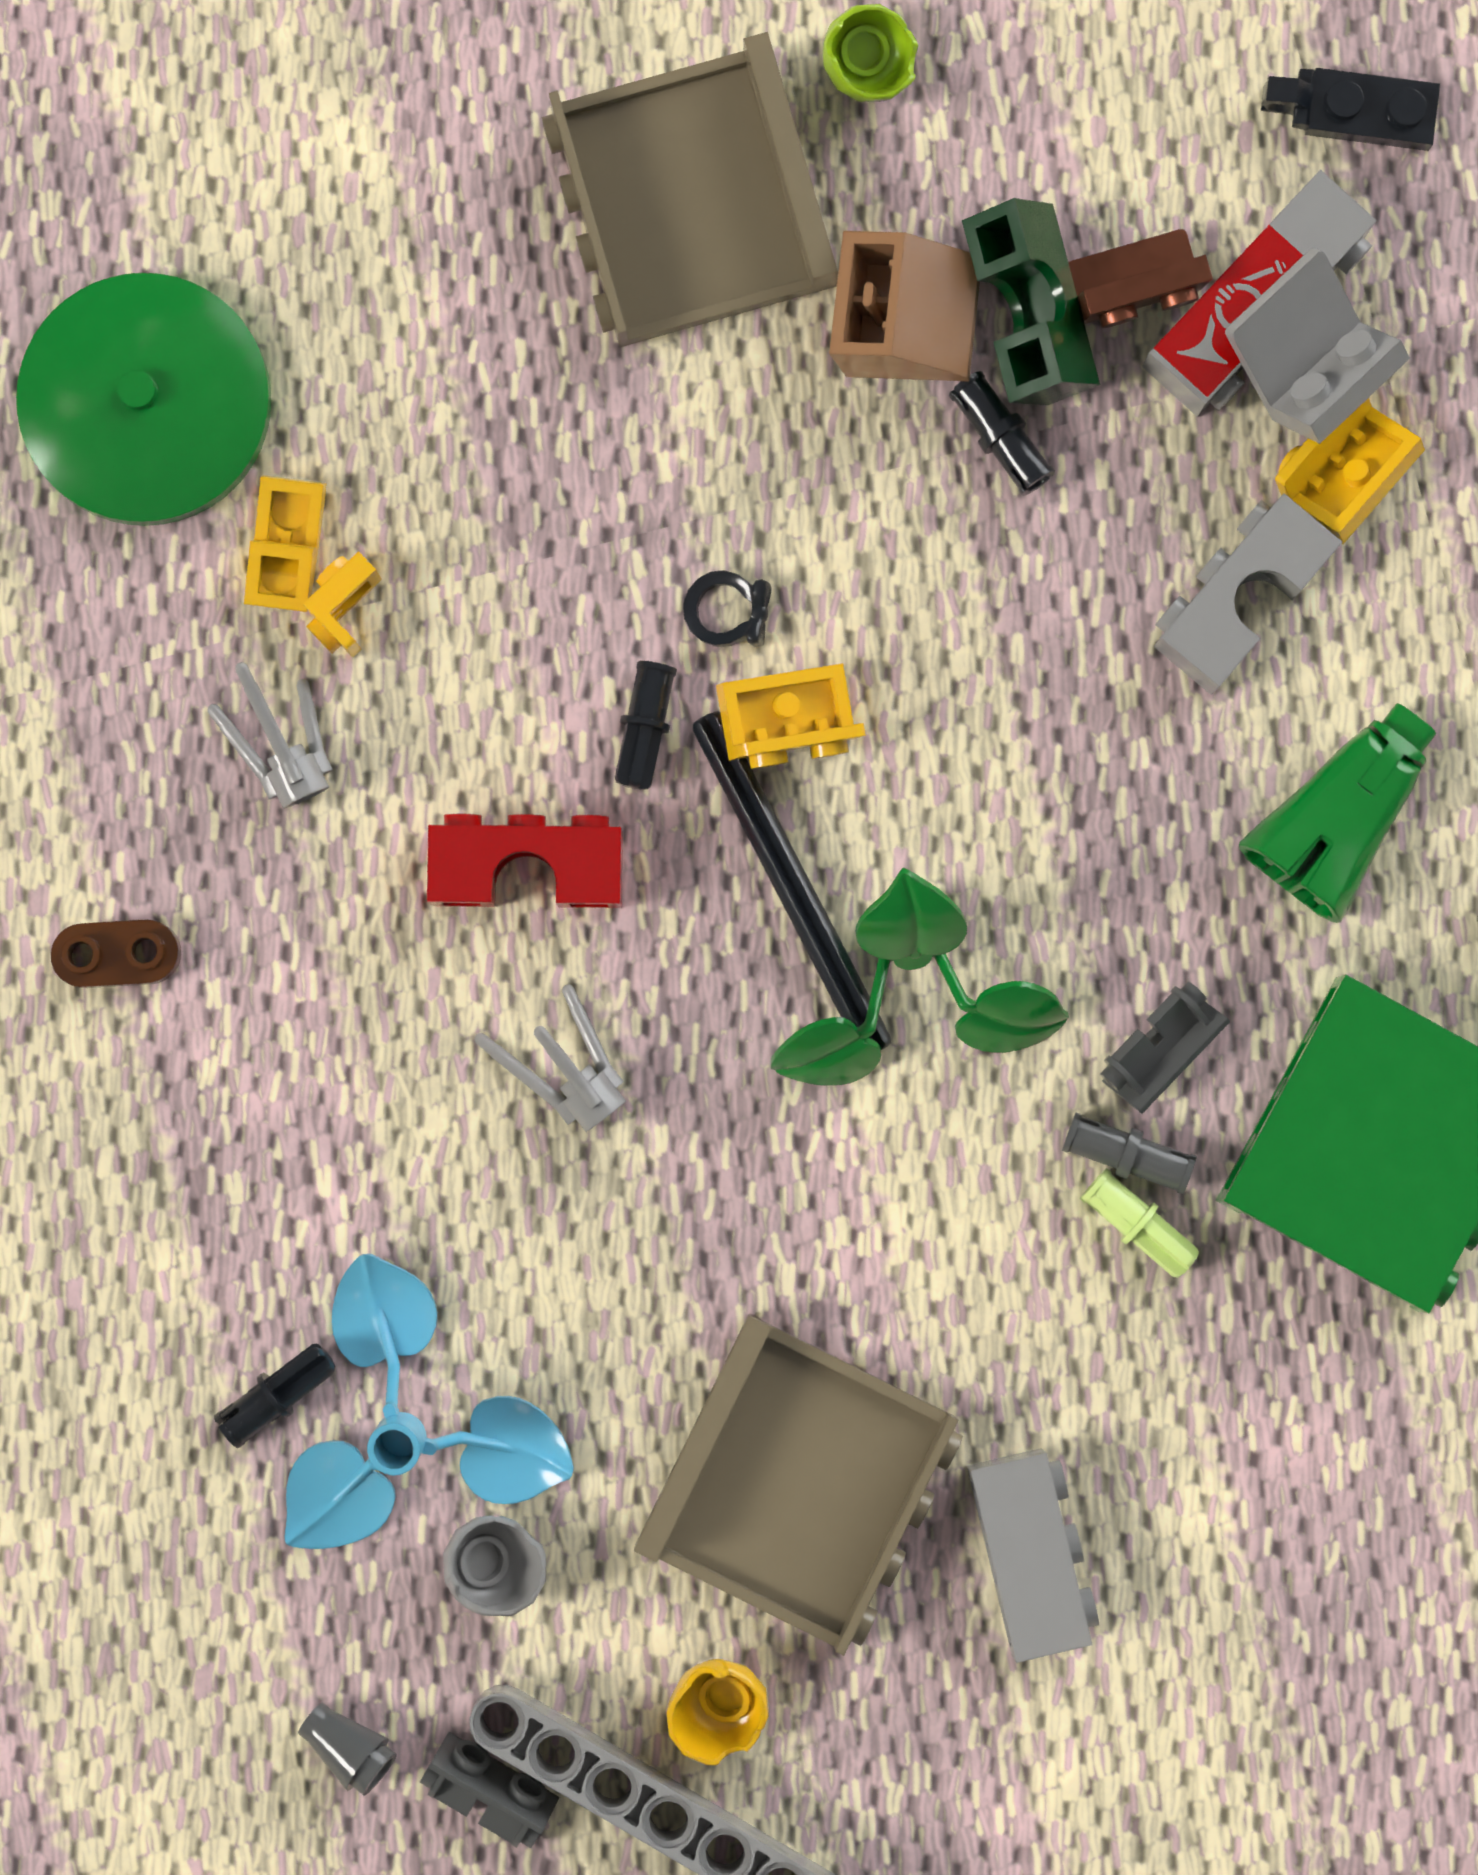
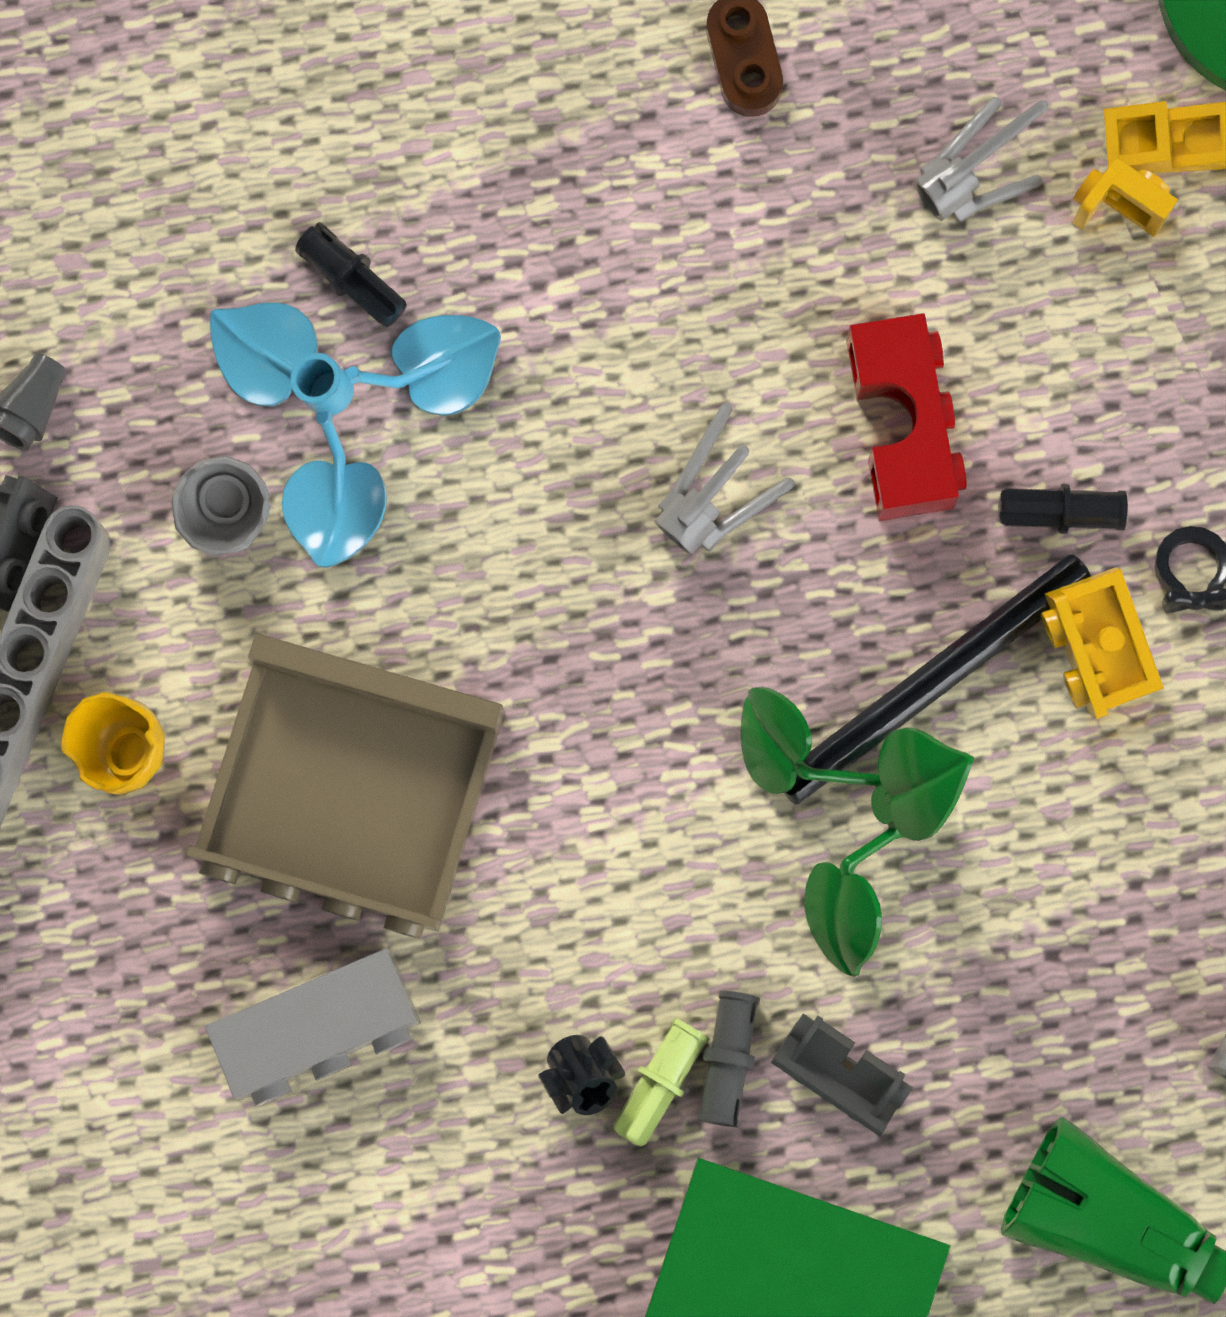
camera: 85 degrees right, 5 degrees down
none -> black gear [538,1035,625,1115]

